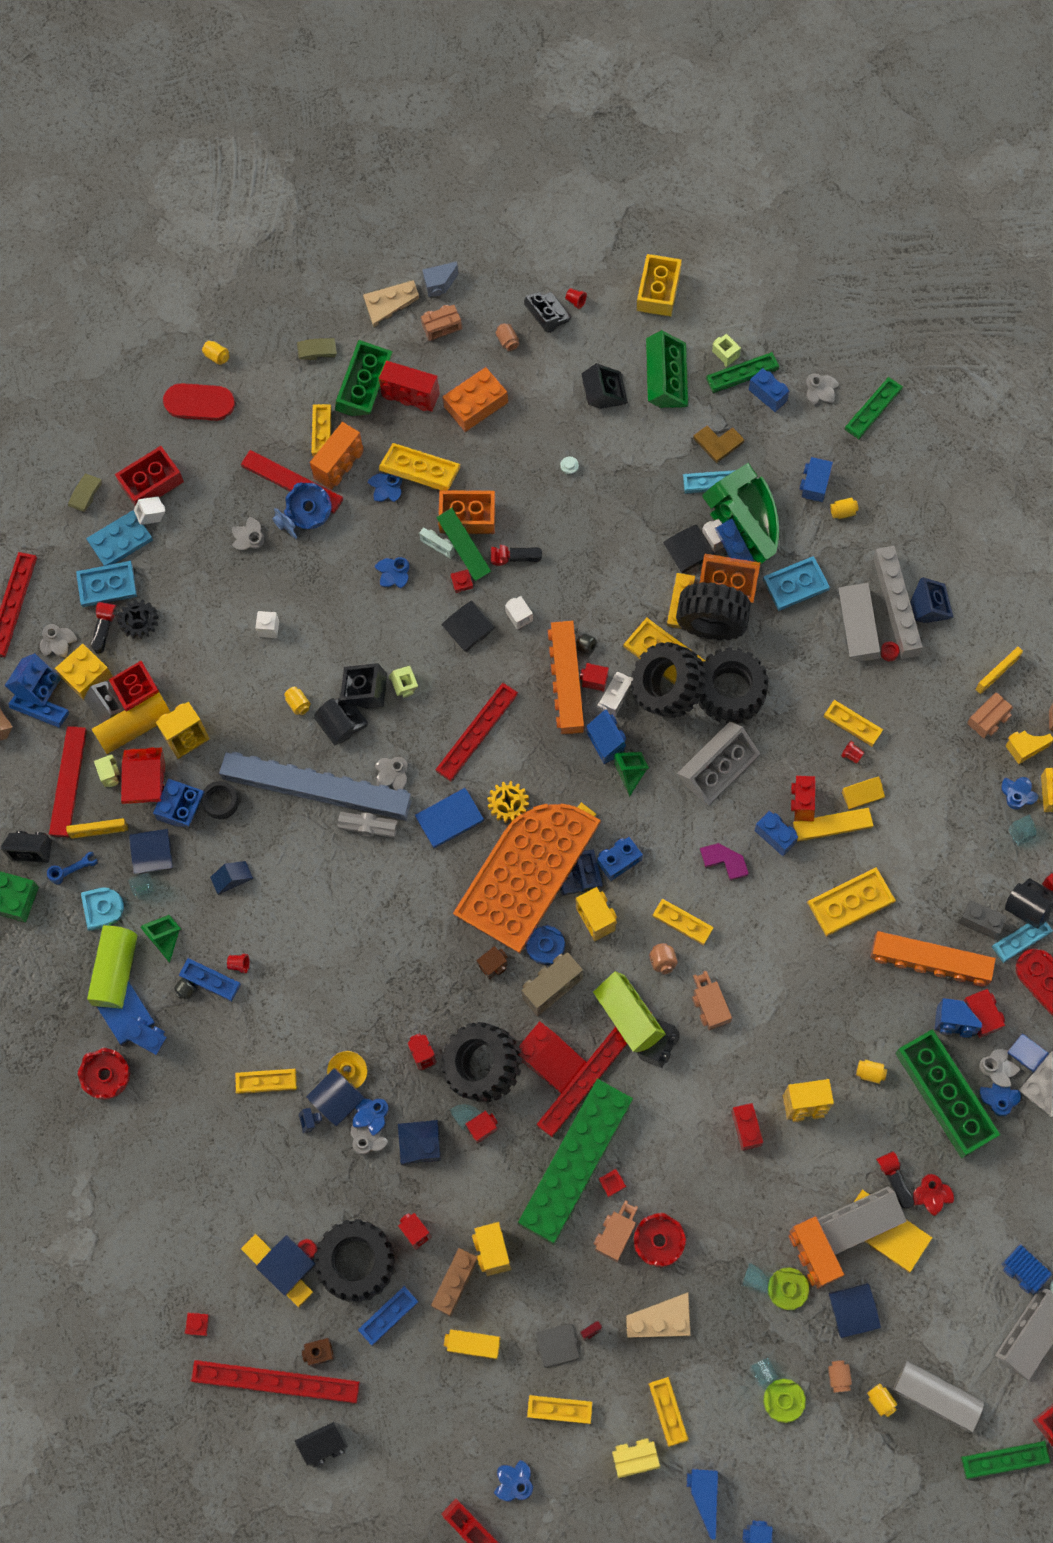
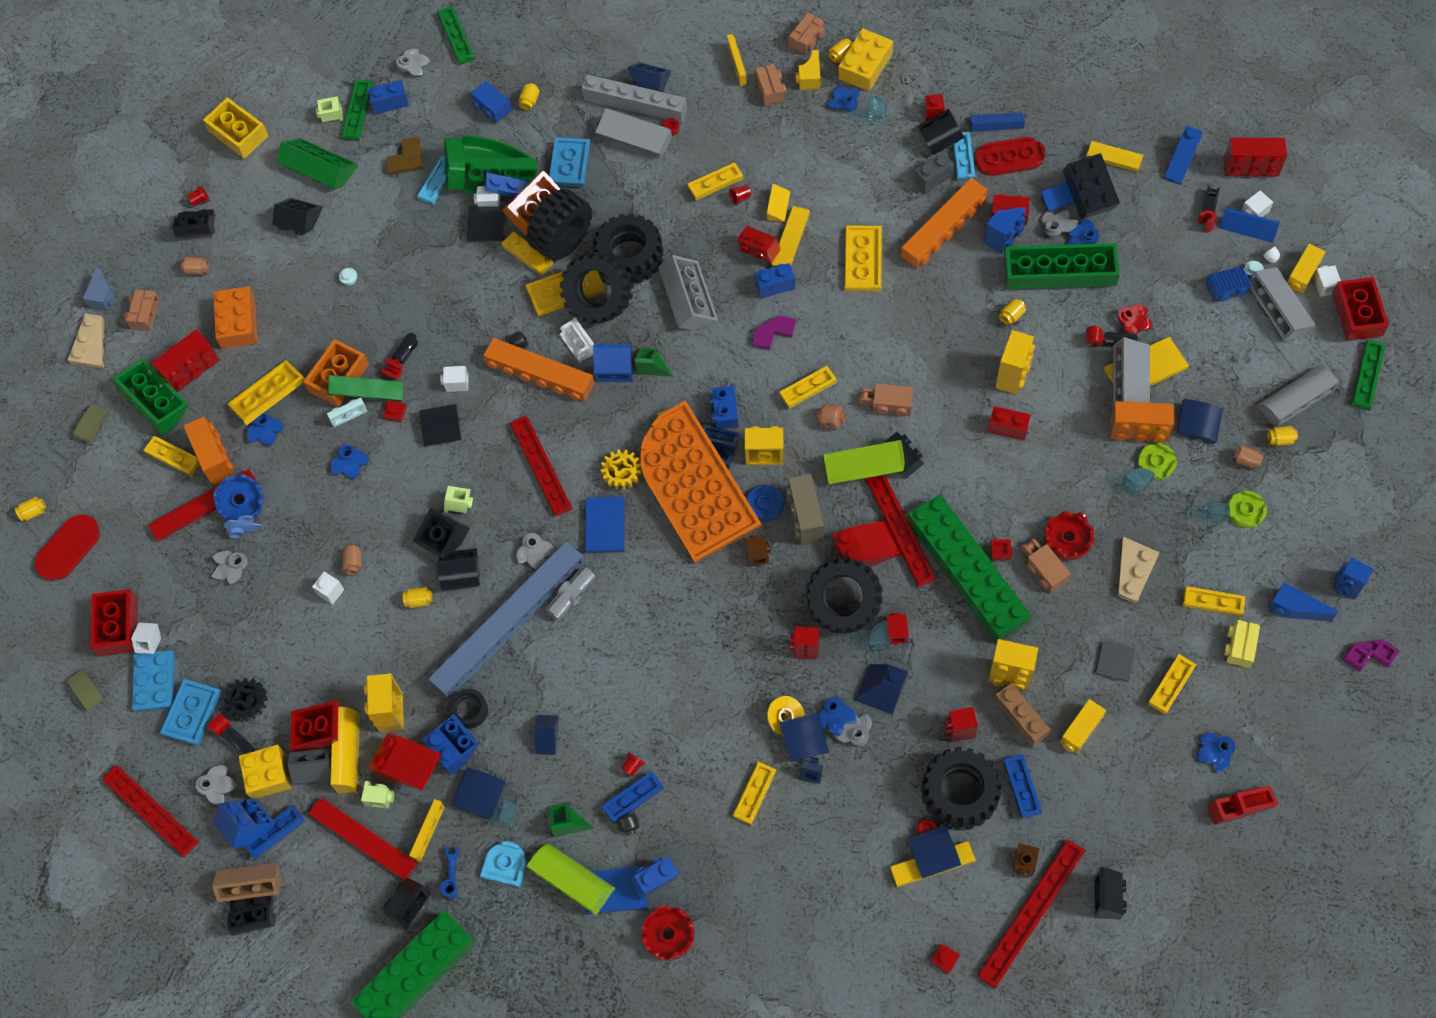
camera: 60 degrees left, 5 degrees down
red brick [580,663,609,692] -> none
dark red tile [580,1321,602,1341] -> none
none -> nougat brick [342,545,362,575]

